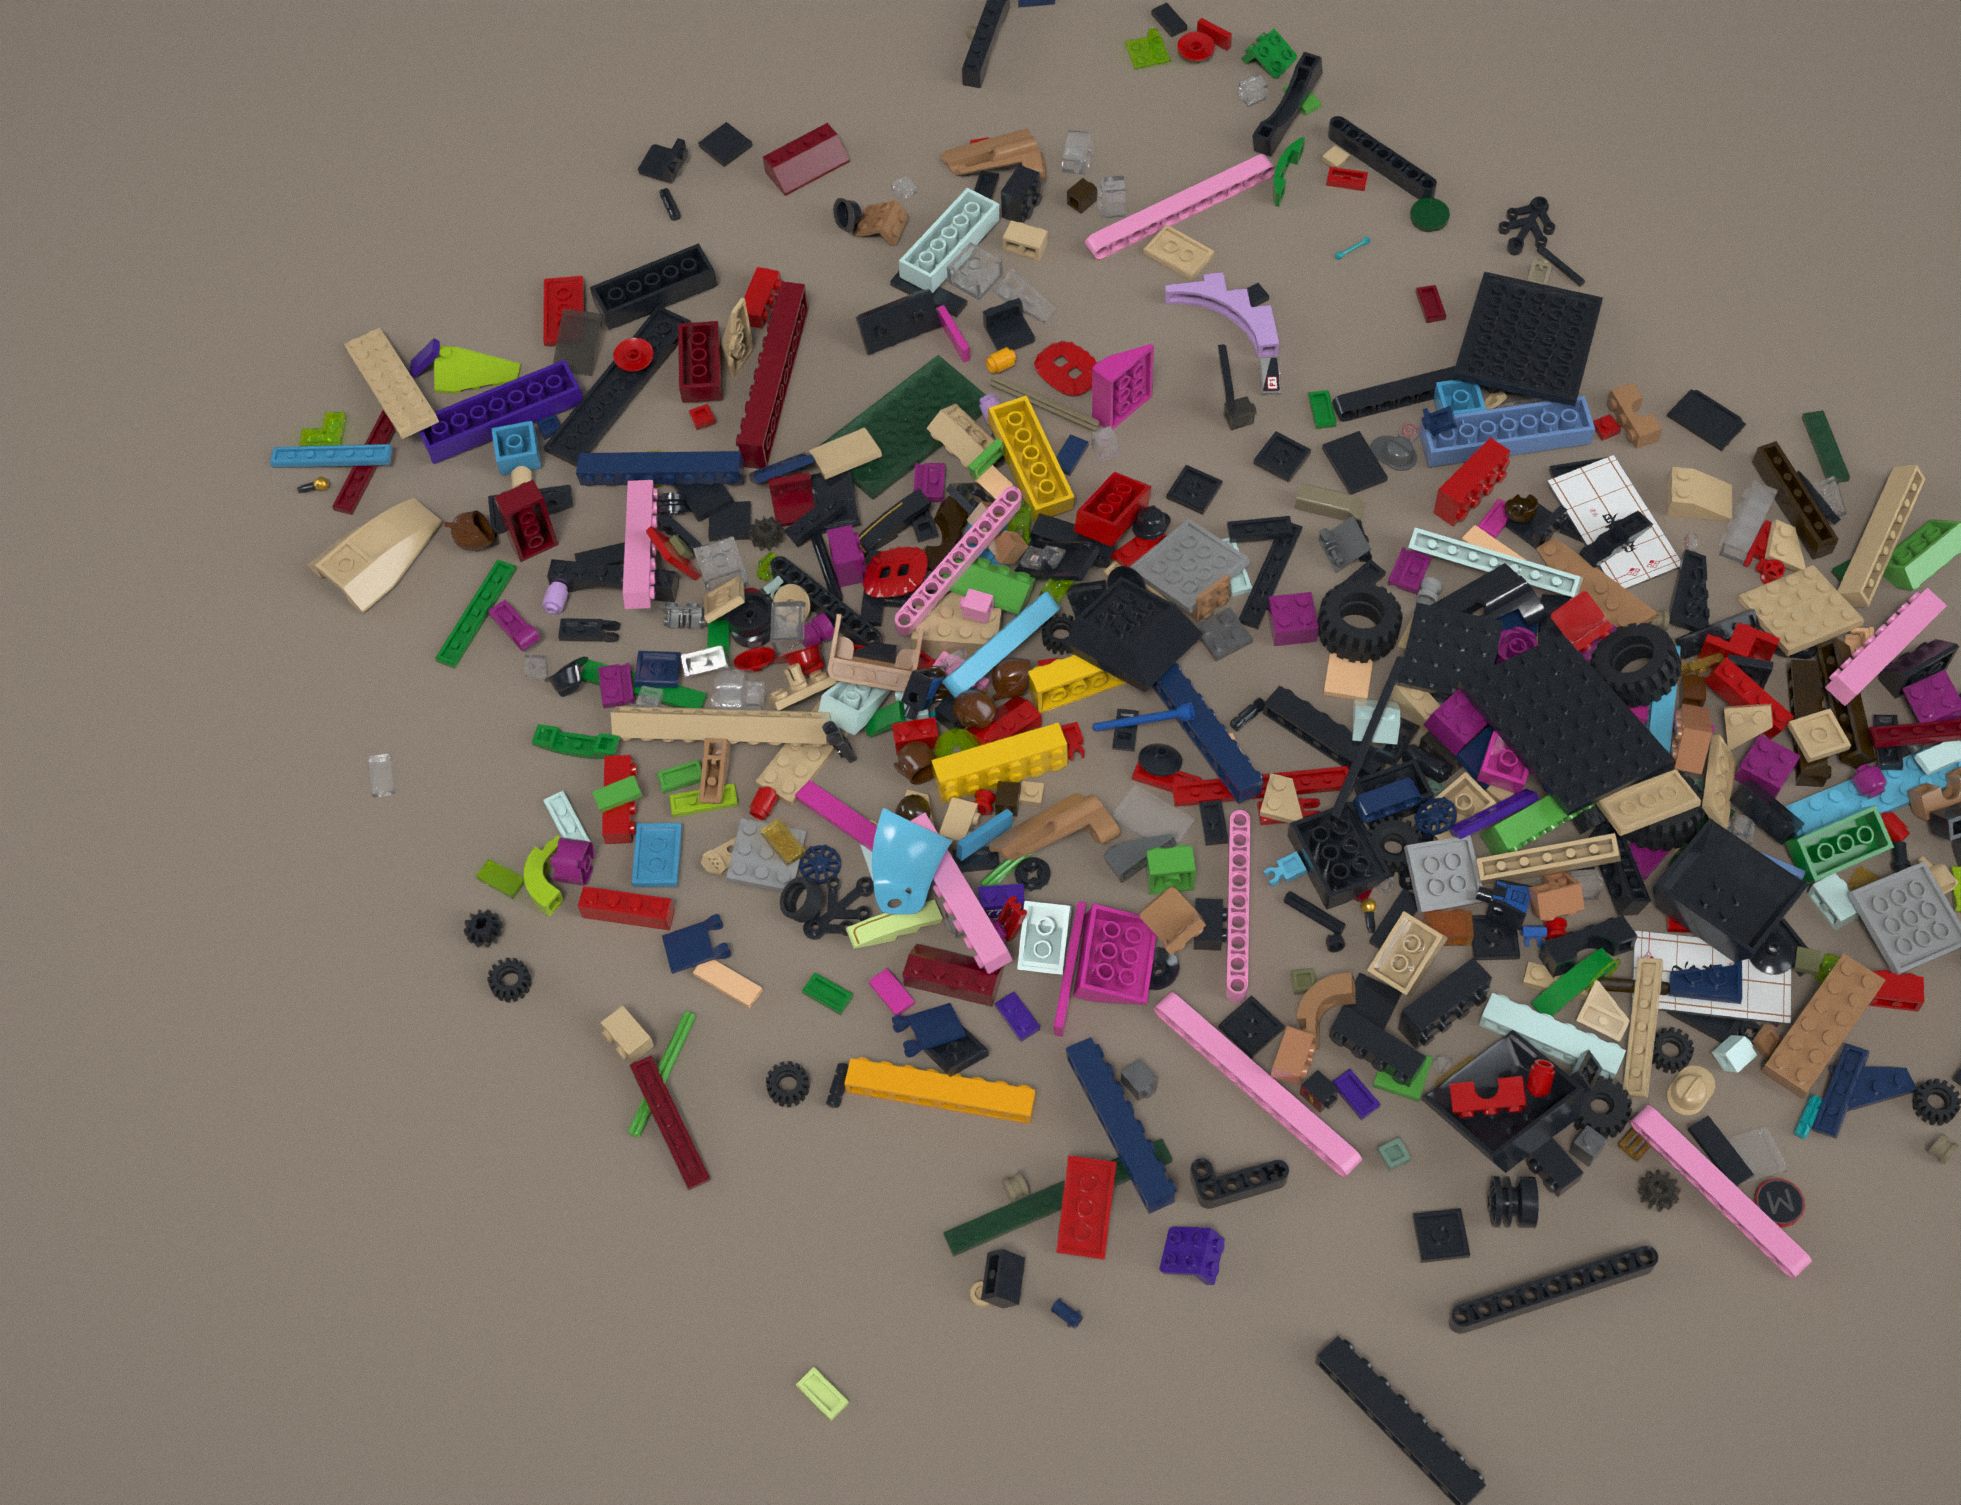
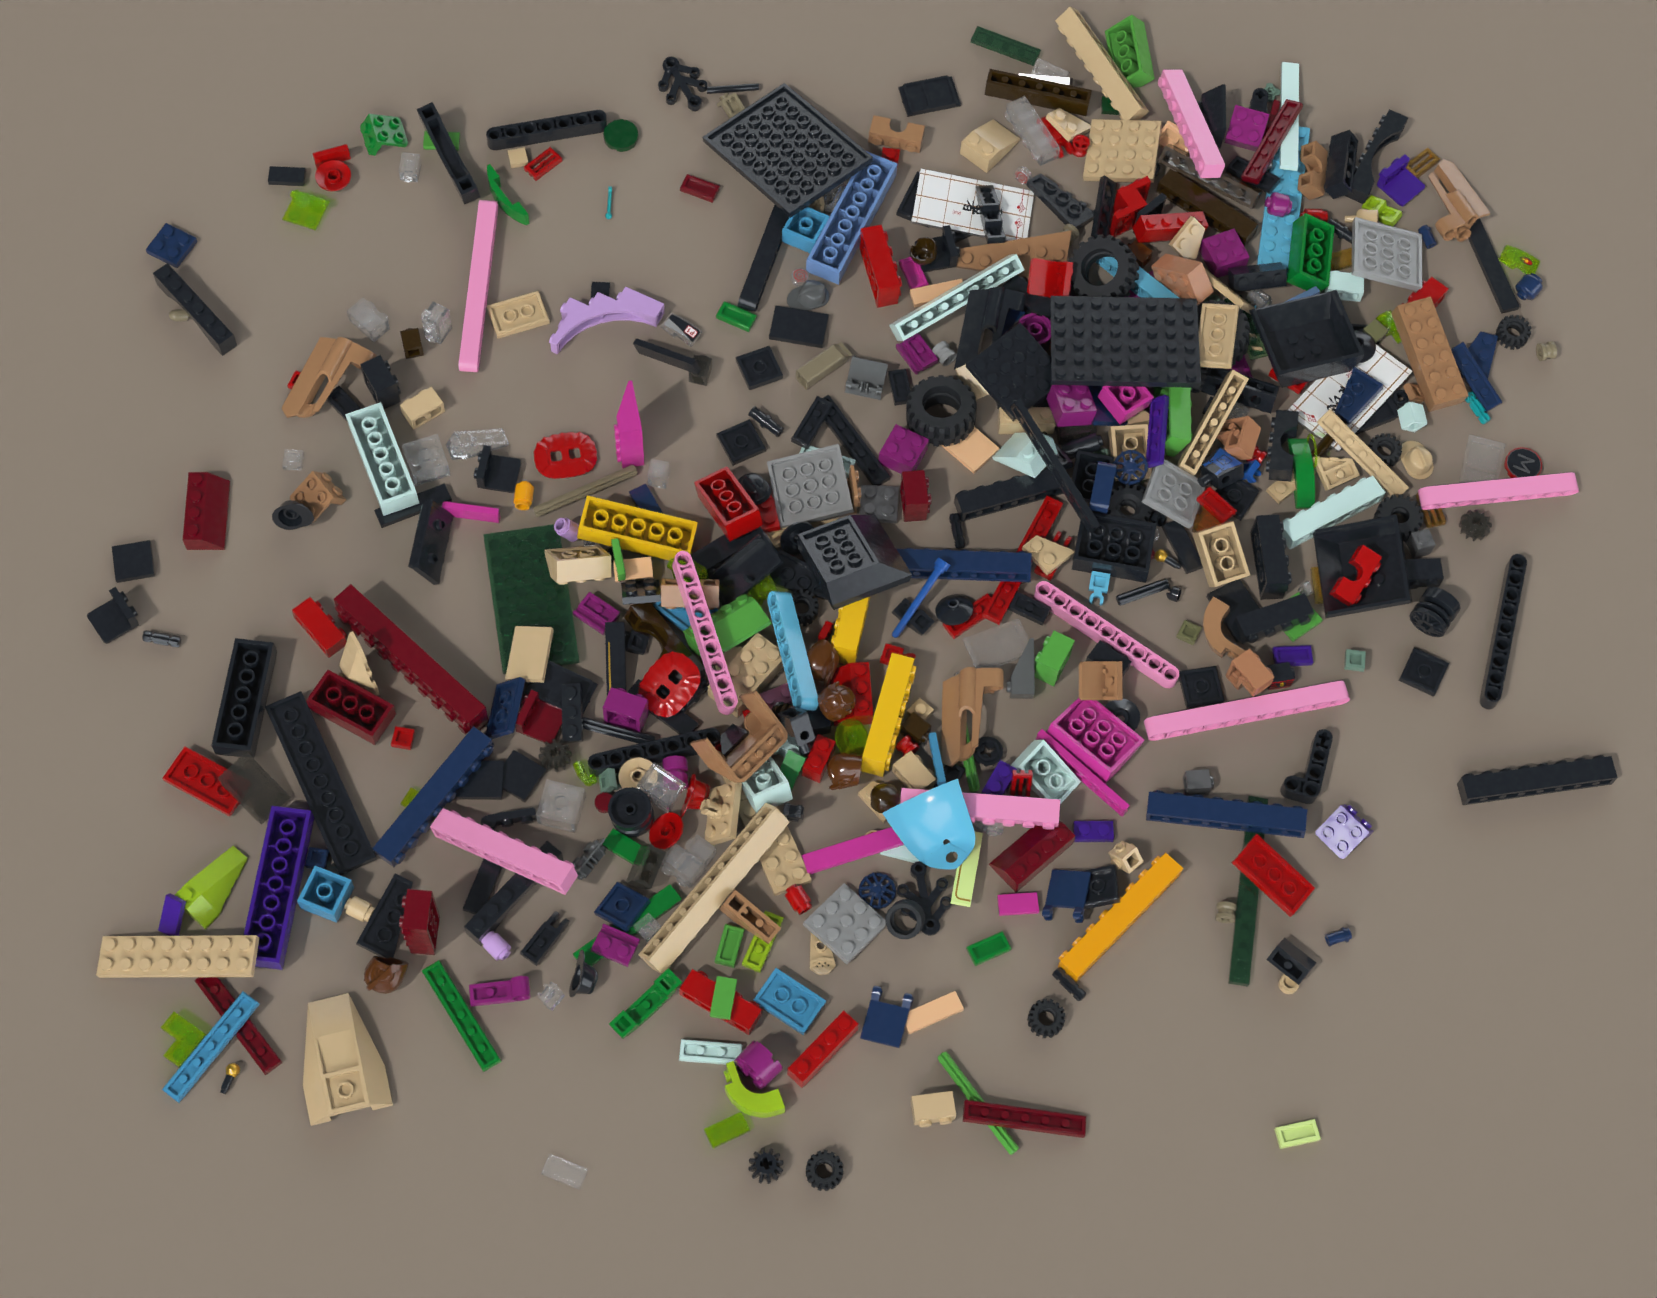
camera: 65 degrees left, 5 degrees up
red dish [613,338,654,372] -> none
red tile [646,526,701,581] -> none
black wheel [657,492,687,515] -> none
olive tile [669,535,694,559] -> none
tan tile [704,575,745,623] -> none
clear yellow plate [761,818,806,867] -> none
clear tile [940,647,967,672] -> none
bright pink brick [959,589,994,624] -> none
clear slope [1020,545,1066,570] -> none
dark blue bracket [1421,406,1457,436] -> none
red brick [1526,1059,1555,1097] -> none
black plate [1570,1050,1603,1094] -> none
clear yellow plate [1680,653,1724,676] -> none
black tile [1688,1115,1754,1186] -> none
tan plate [1787,709,1851,763] -> none
none -> black pin [748,406,784,437]
none -> dark red brick [900,470,931,522]
none -> tan brick [1108,841,1144,874]
none -> red tile [1196,486,1237,524]

